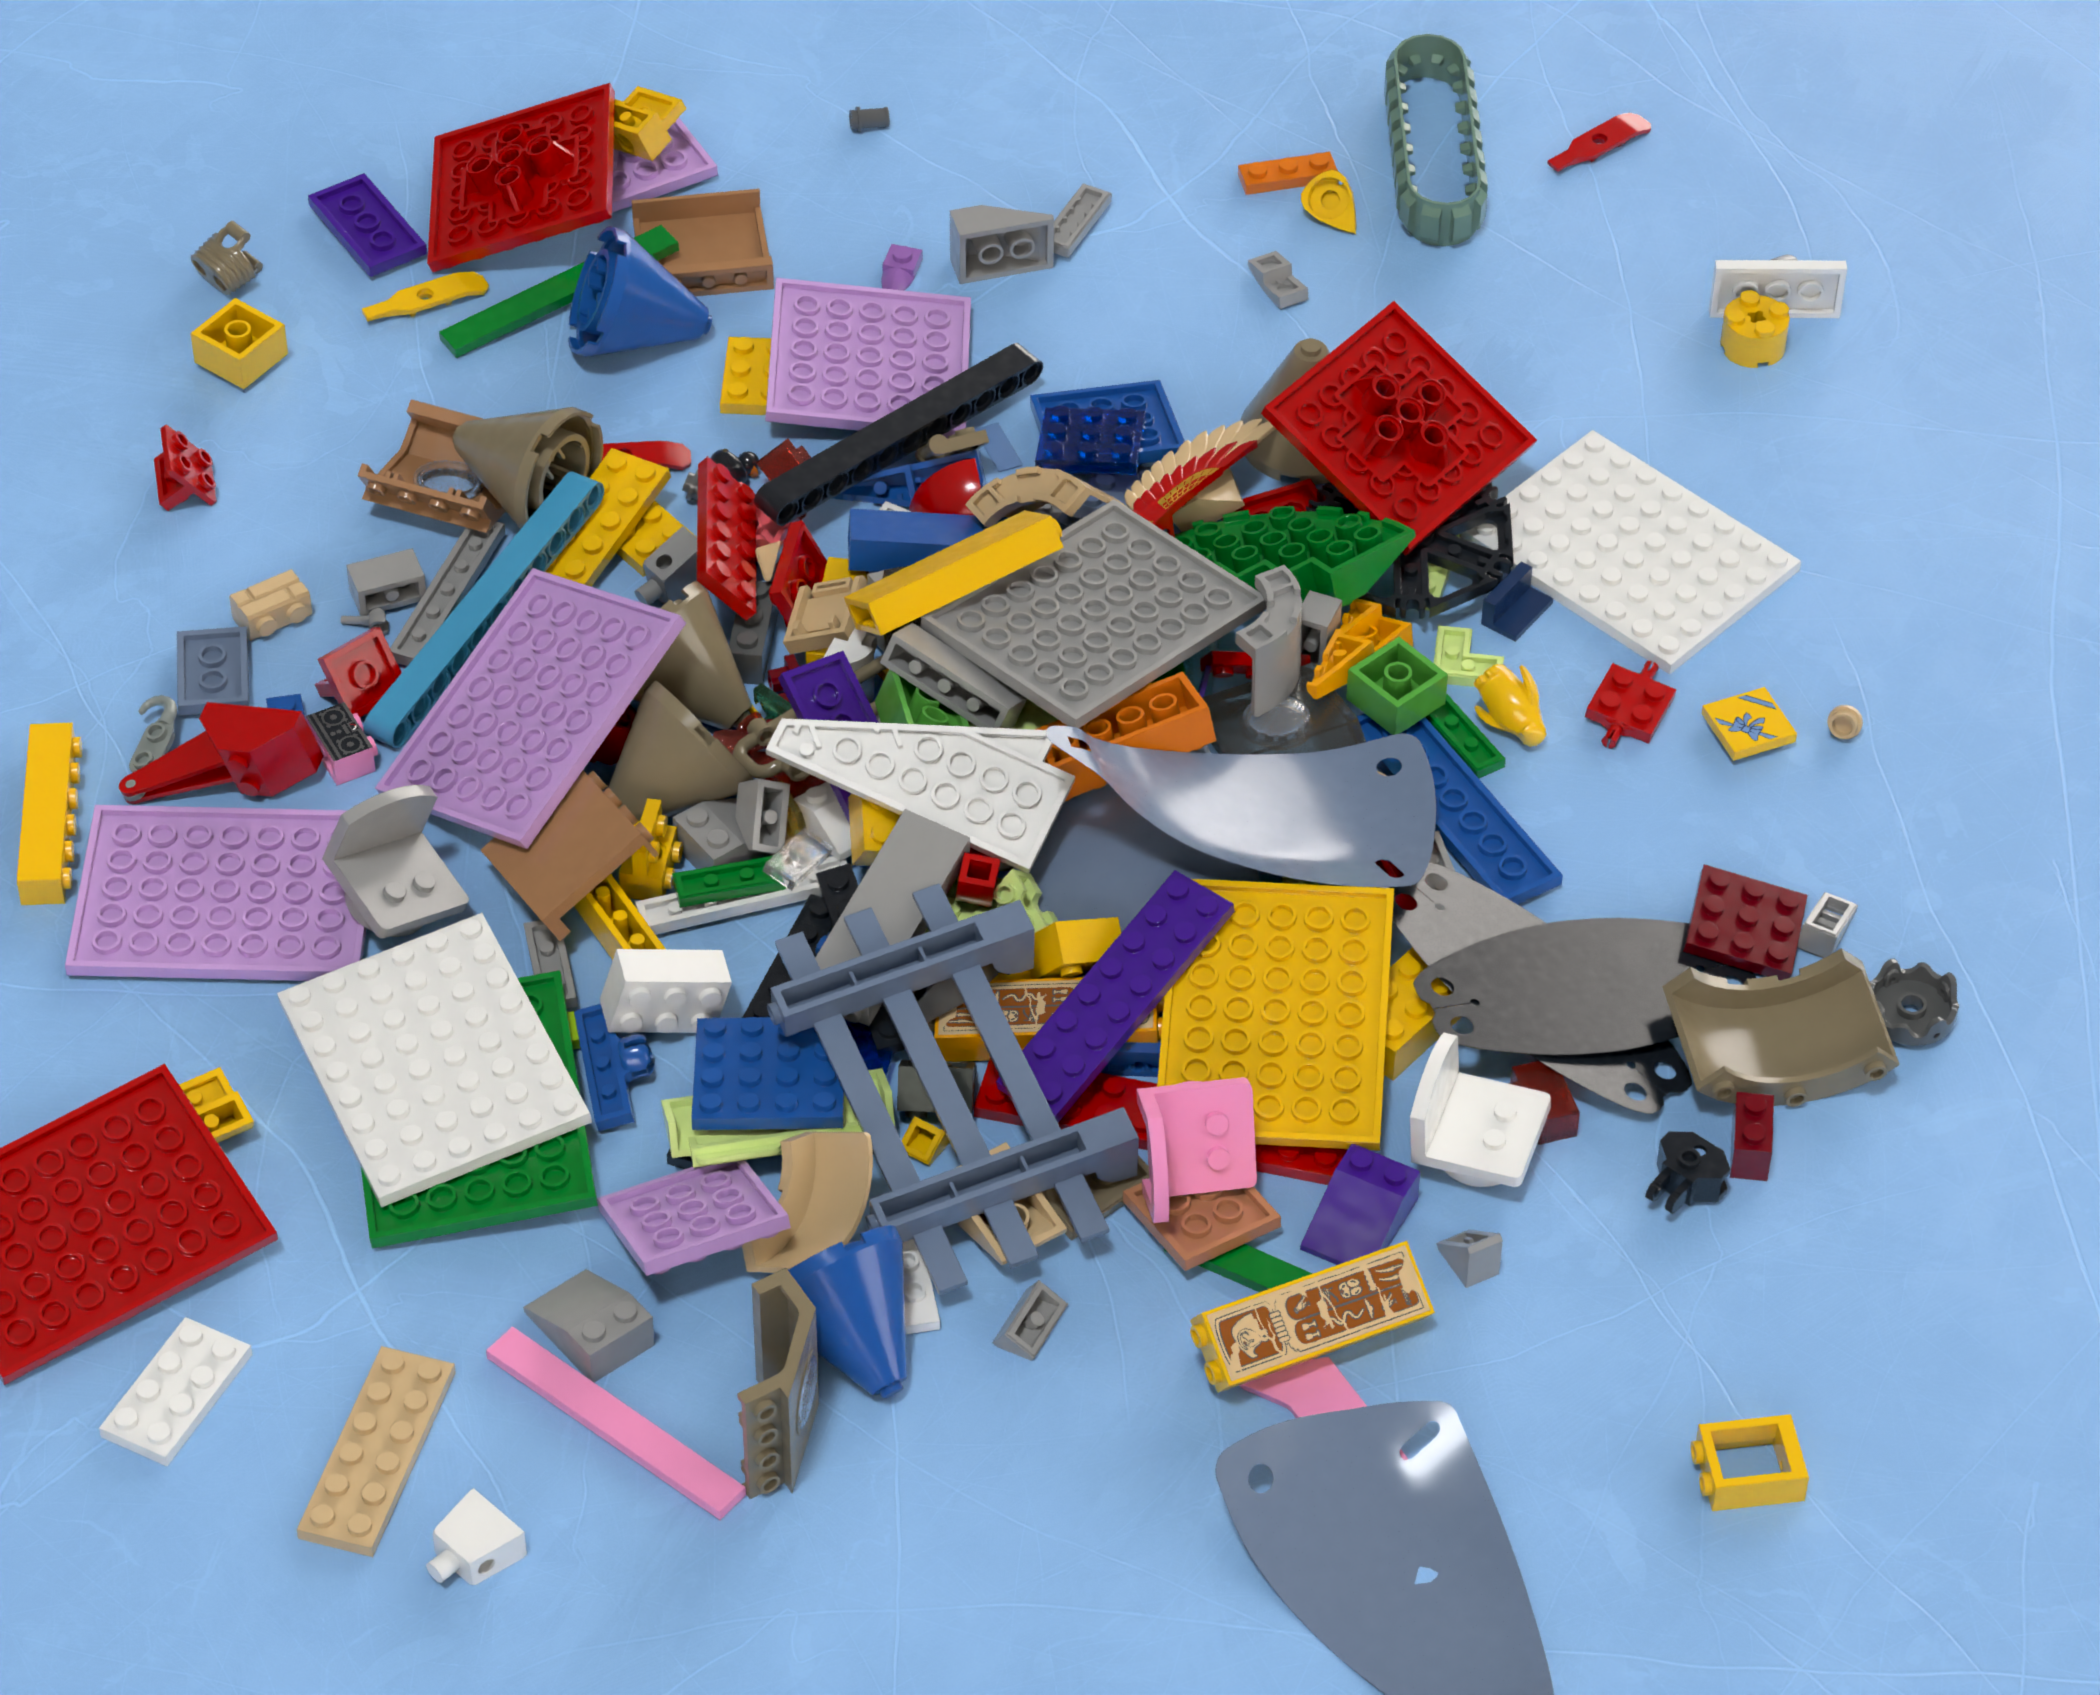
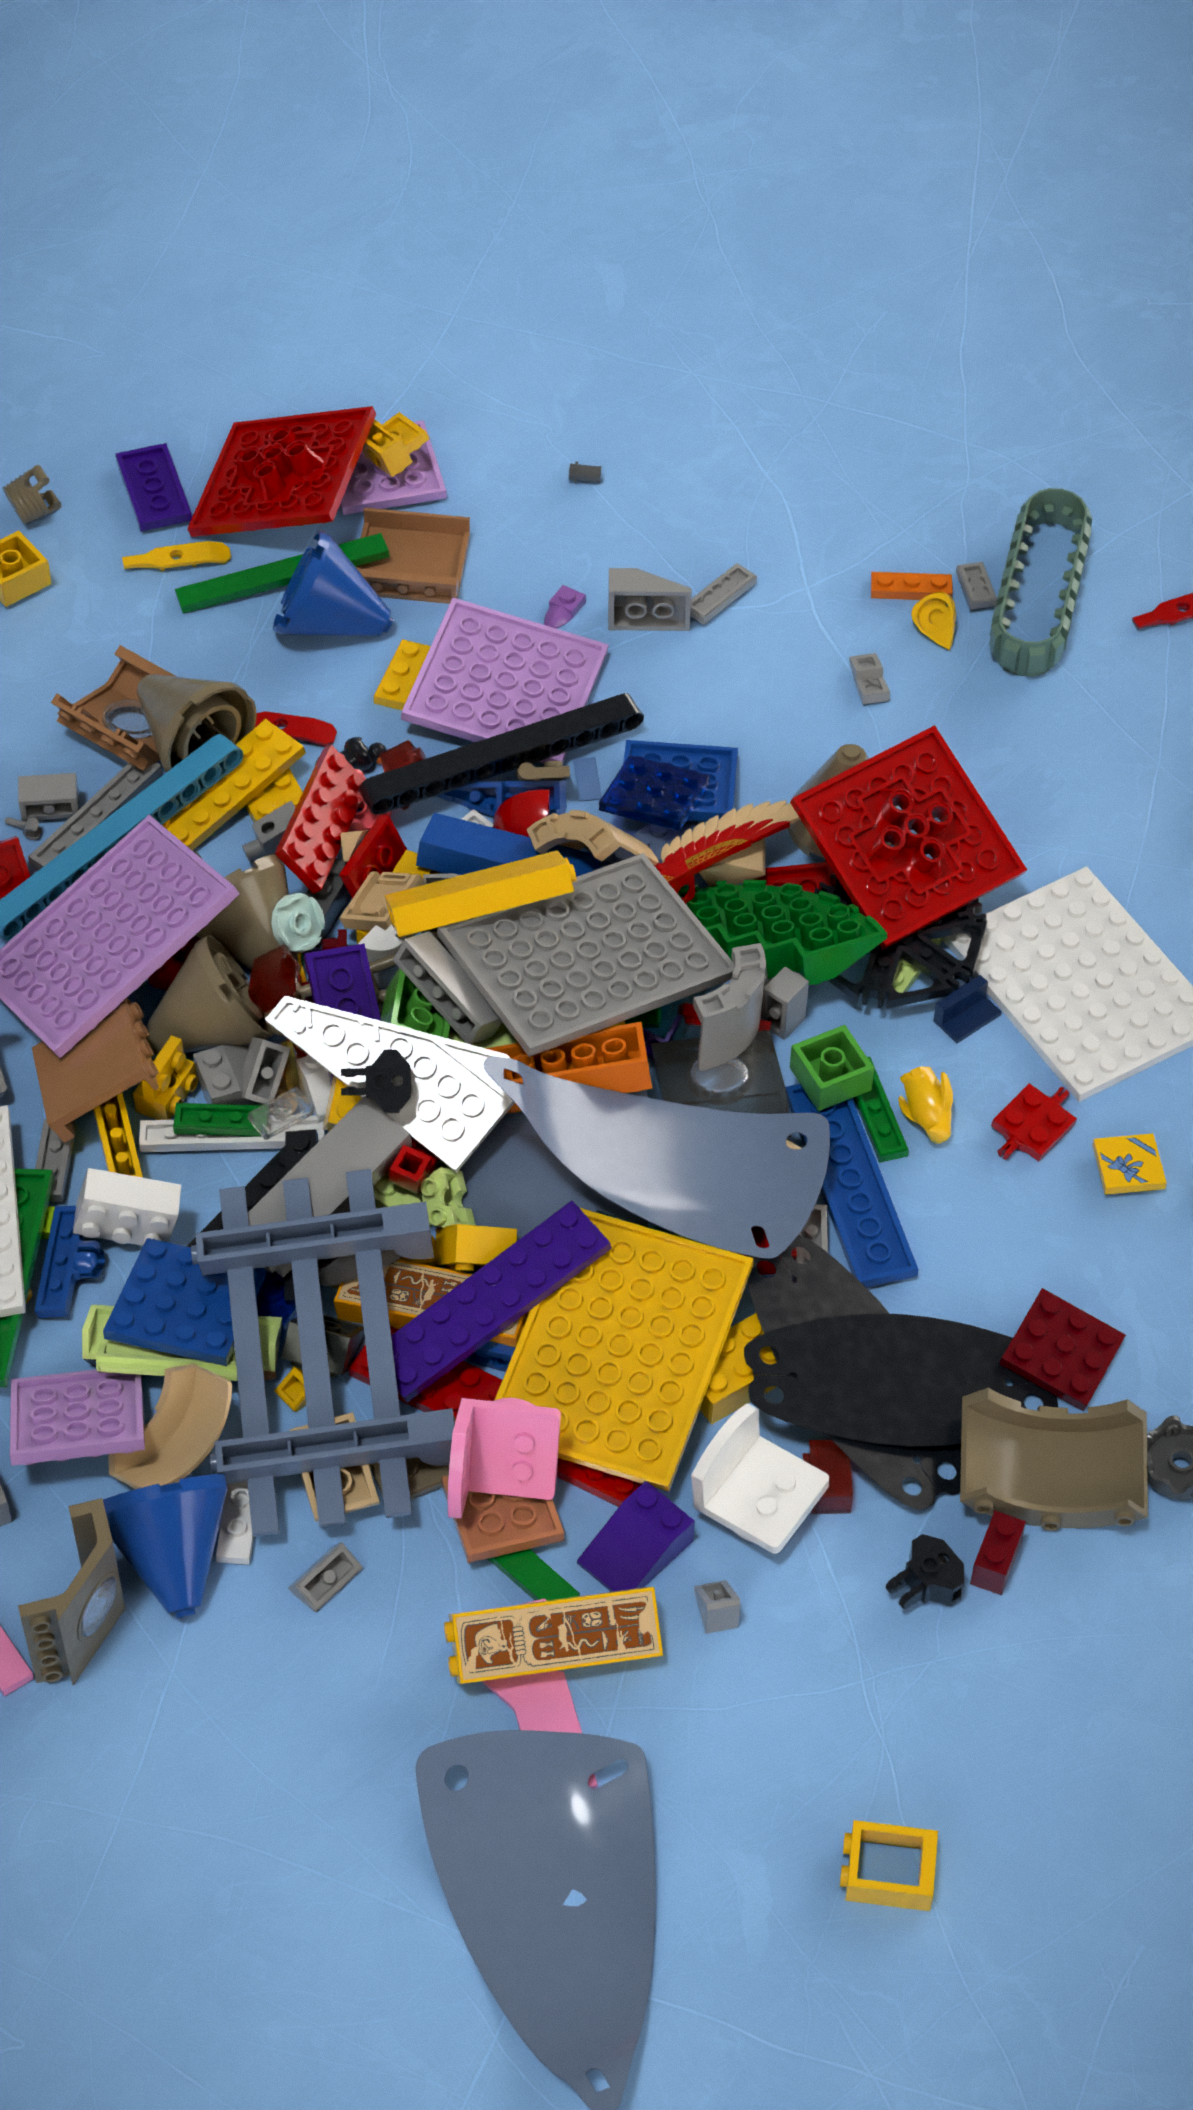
camera: 15 degrees right, 5 degrees up
light orange wedge [1306,598,1413,699] -> none
yellowish green tile [1434,625,1504,687] -> none
light grey slope [1798,892,1858,958] -> none
none -> clear red brick [248,944,300,1013]
none -> light aqua tile [271,893,325,953]
none -> black hinge [341,1049,411,1113]
none -> light grey plate [956,562,997,610]

